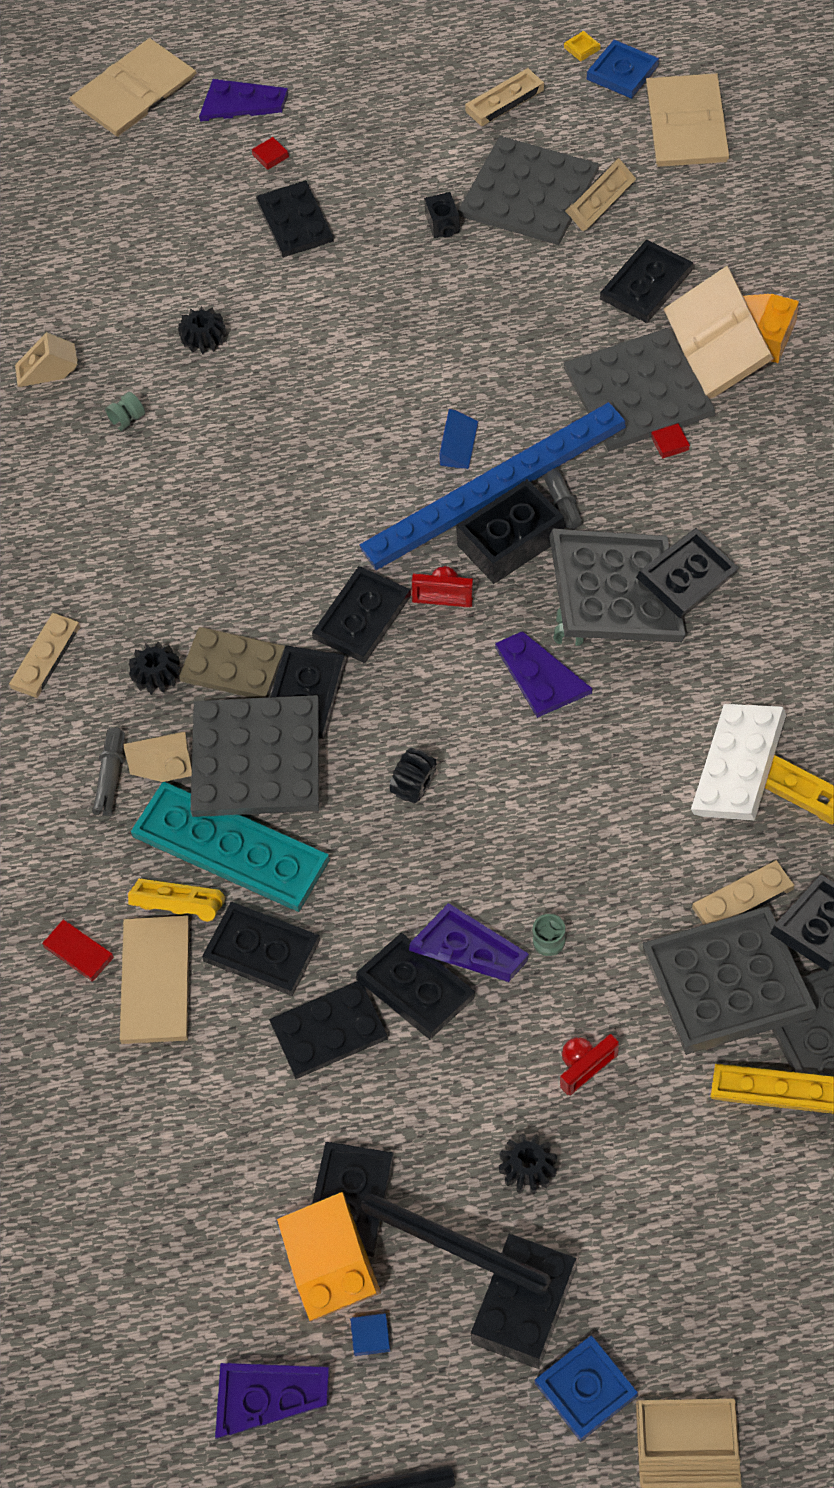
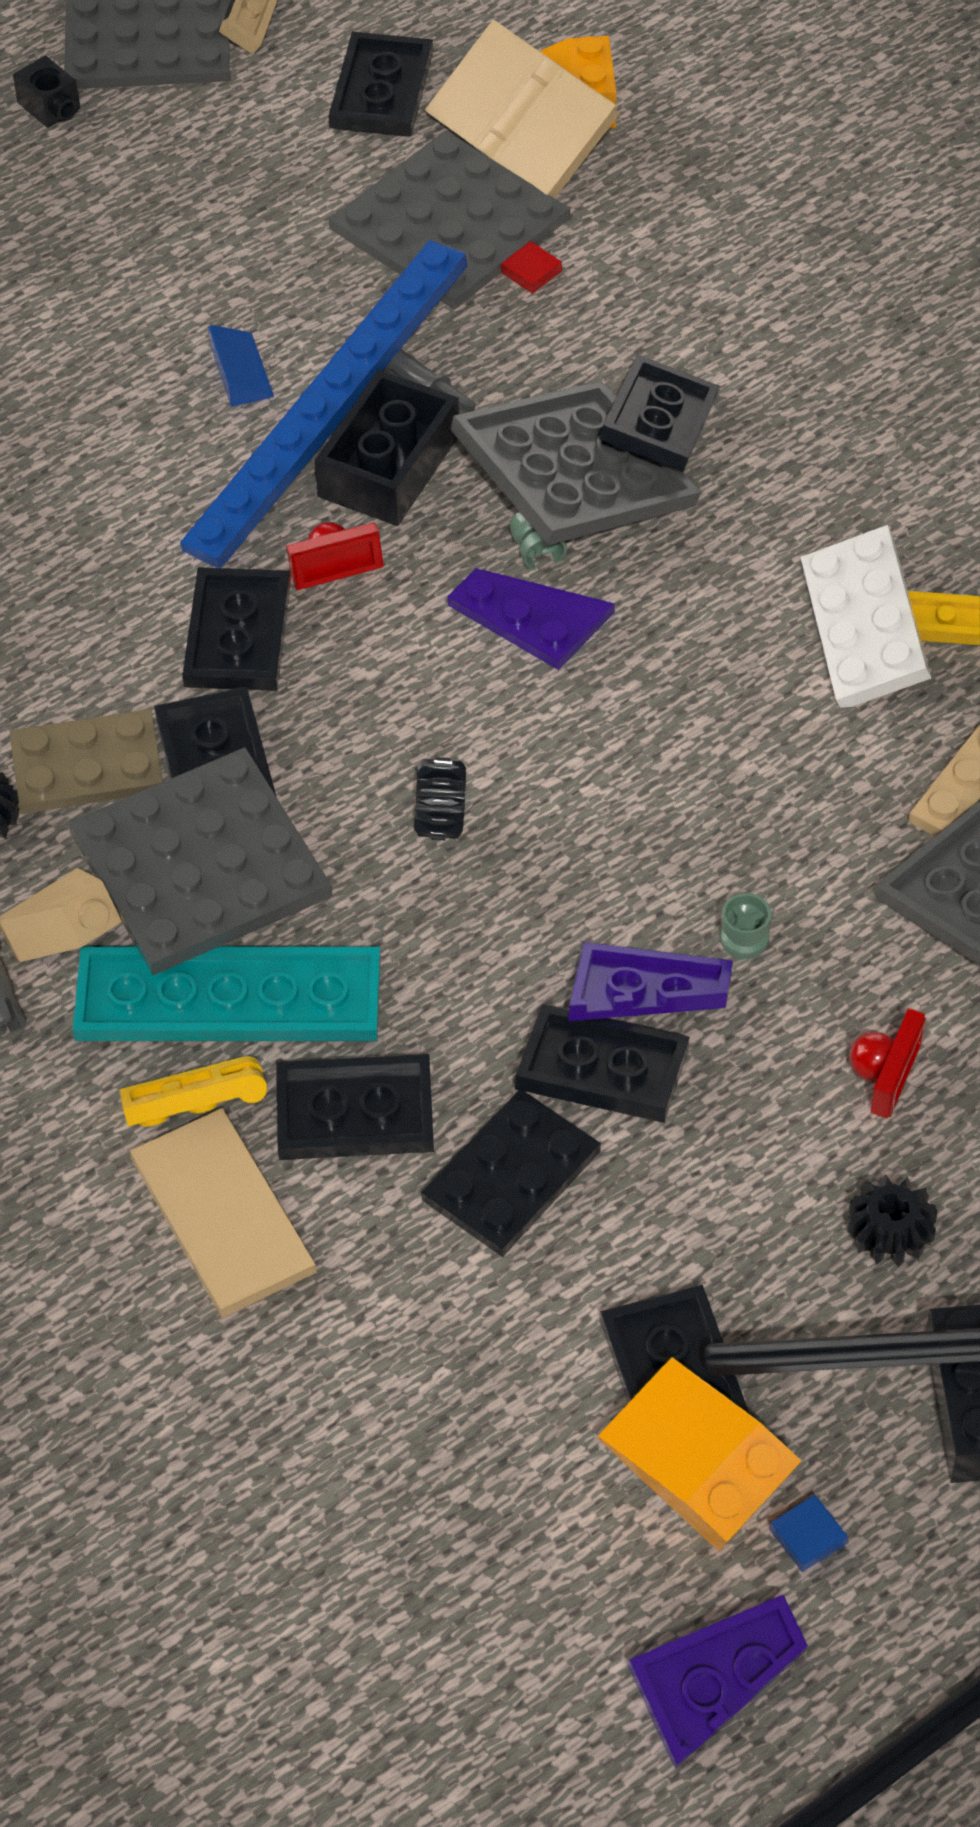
camera: 30 degrees left, 5 degrees down
red tile [42,919,114,982] -> none

